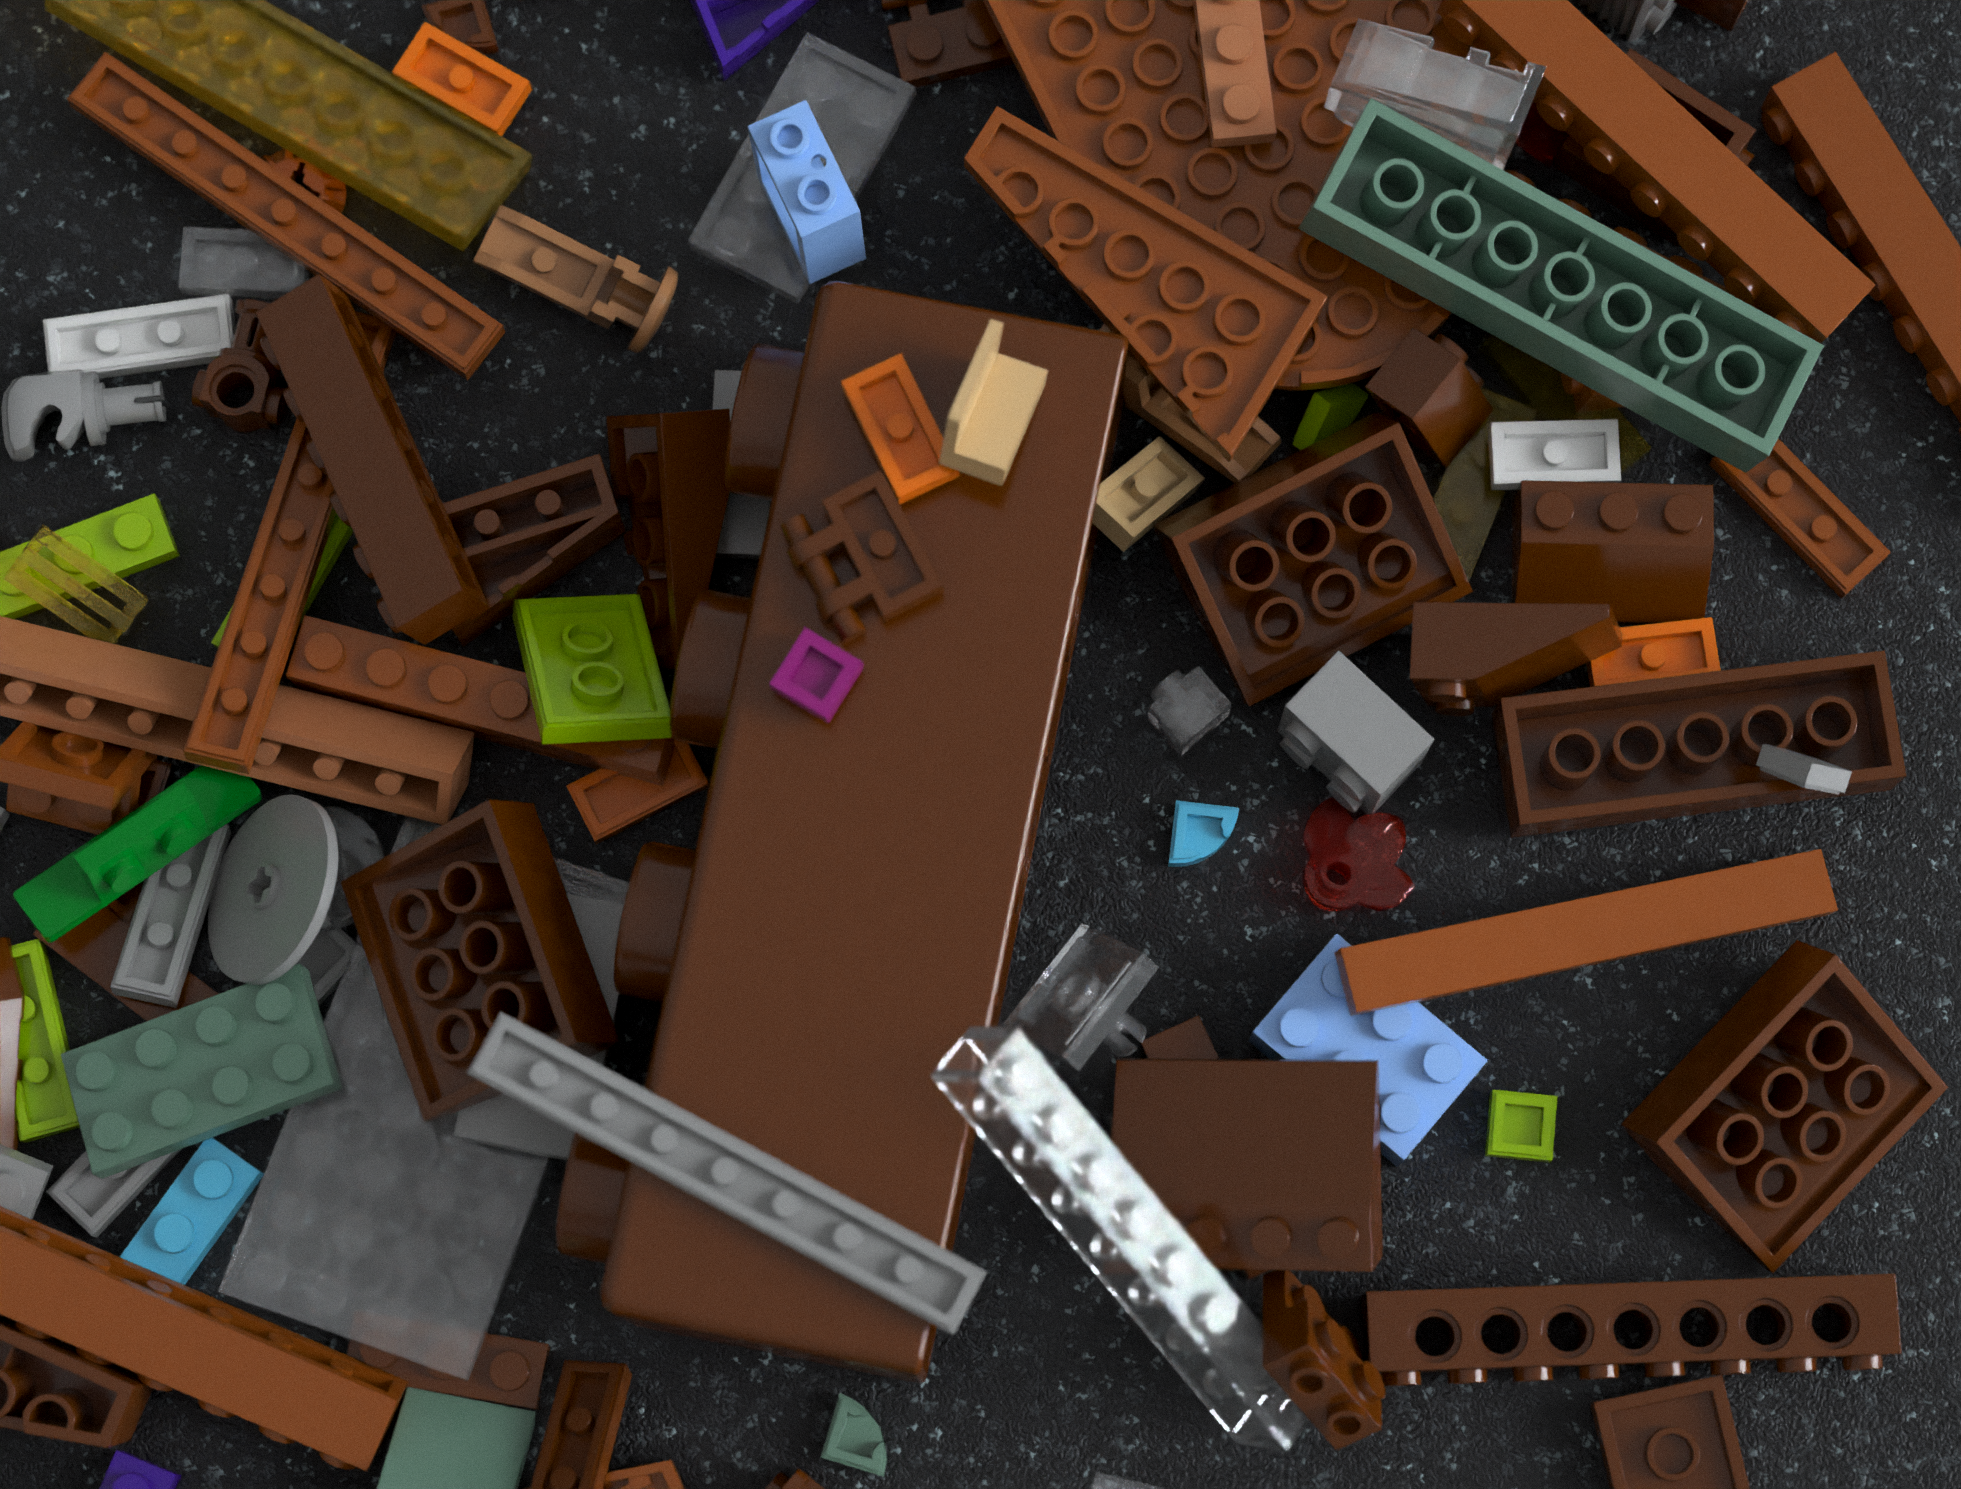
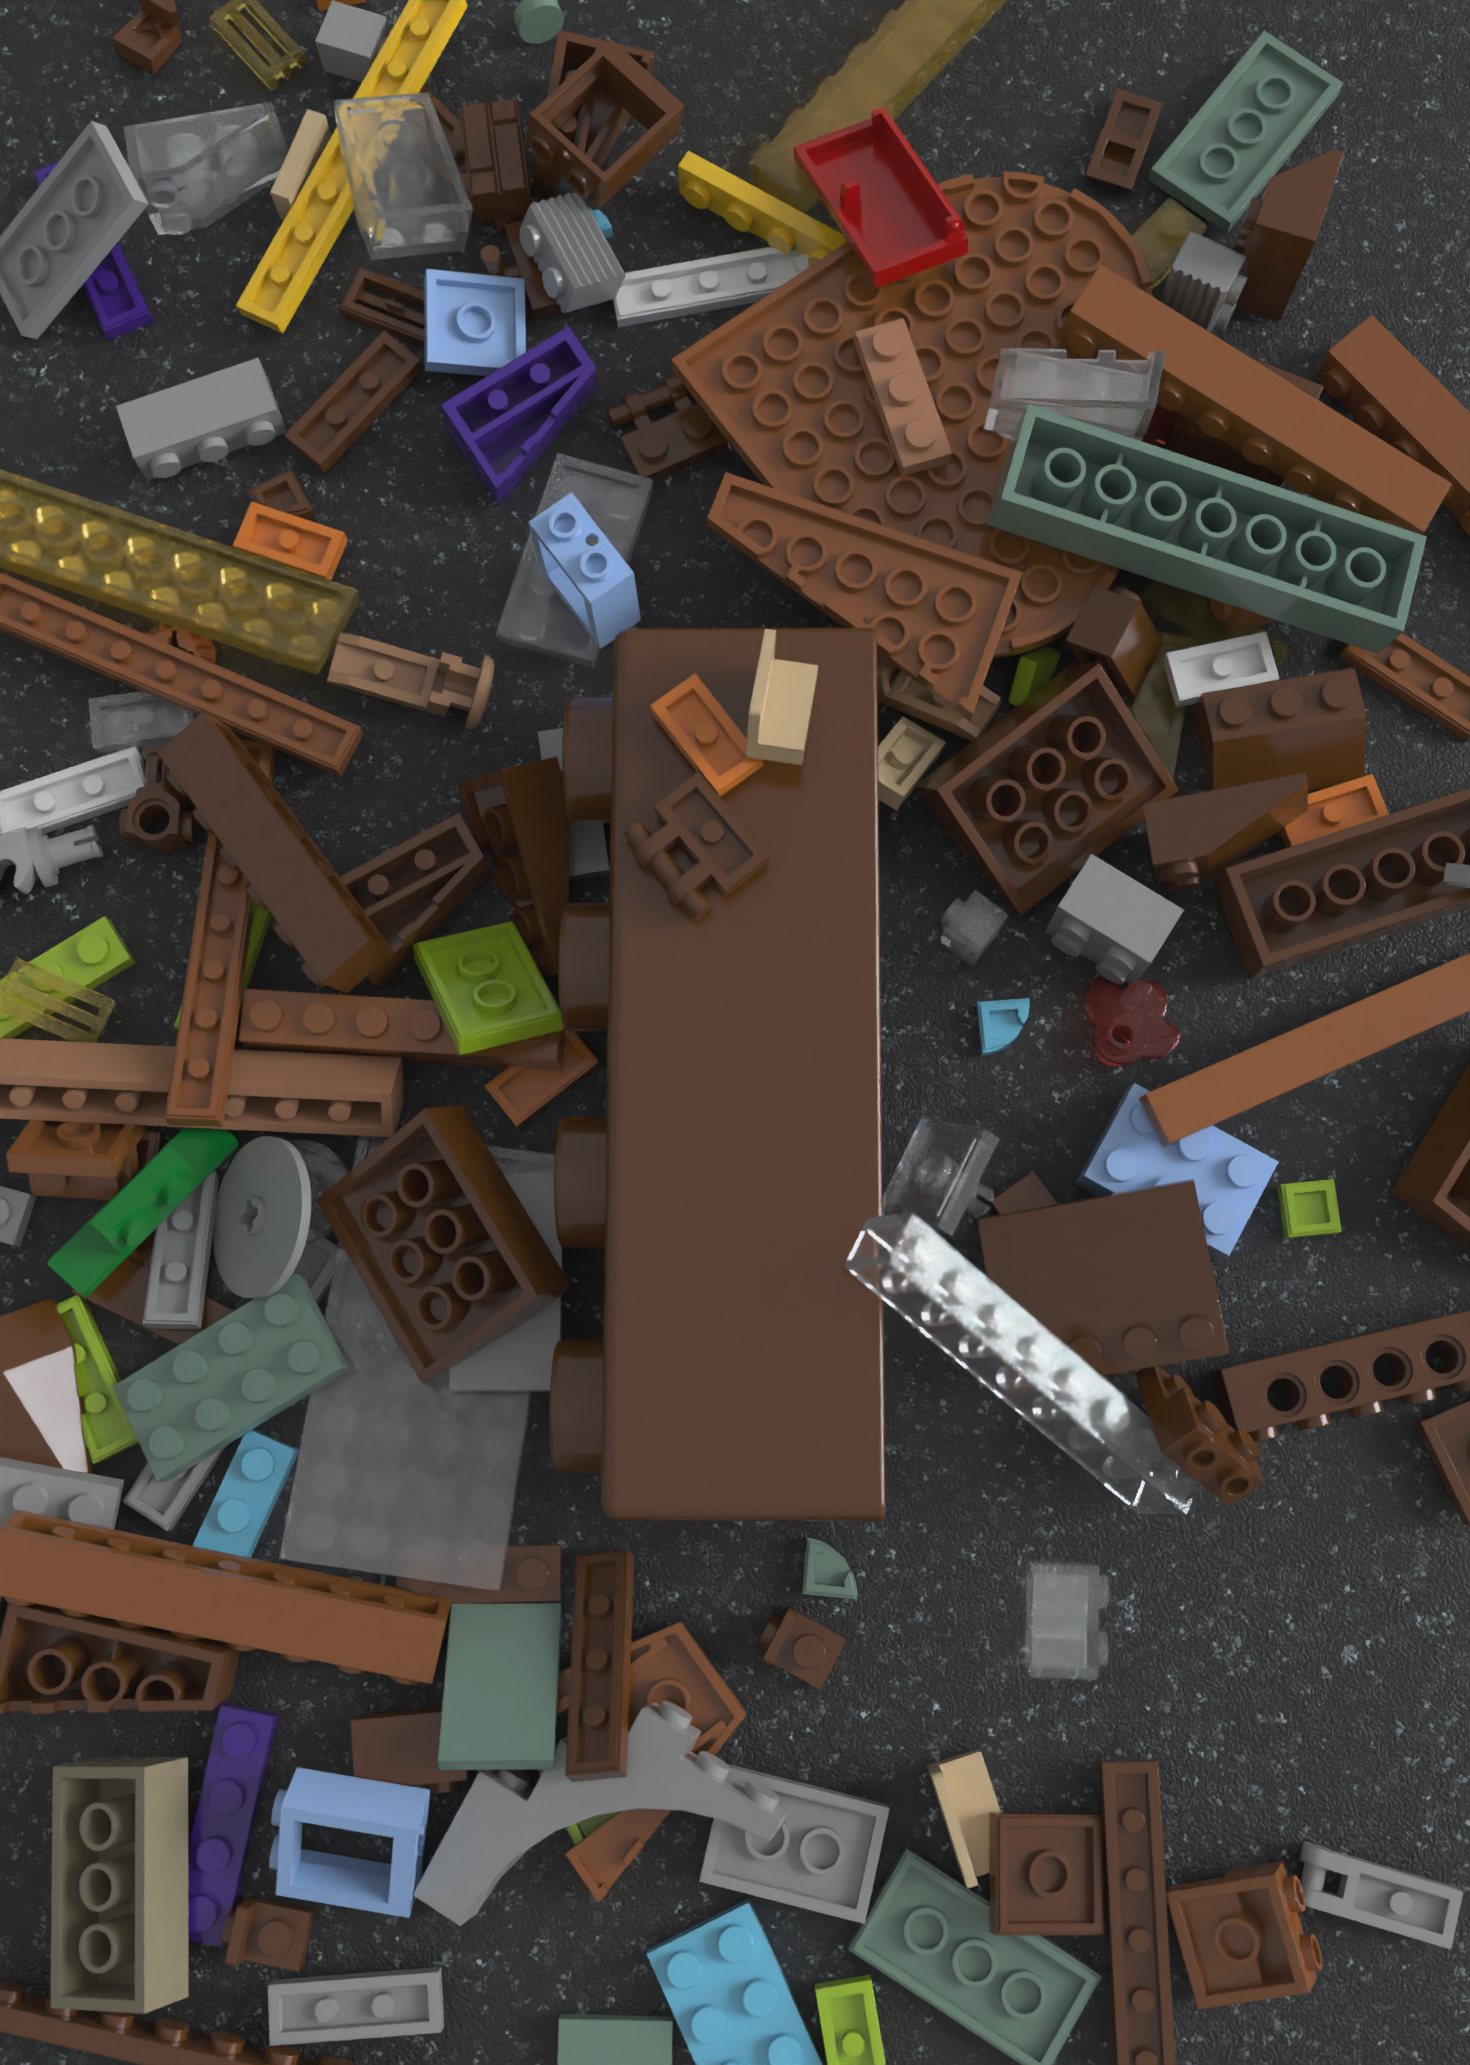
camera: 10 degrees left, 0 degrees up
light grey tile [467,1012,986,1335] -> none
magenta plate [769,628,864,724] -> none

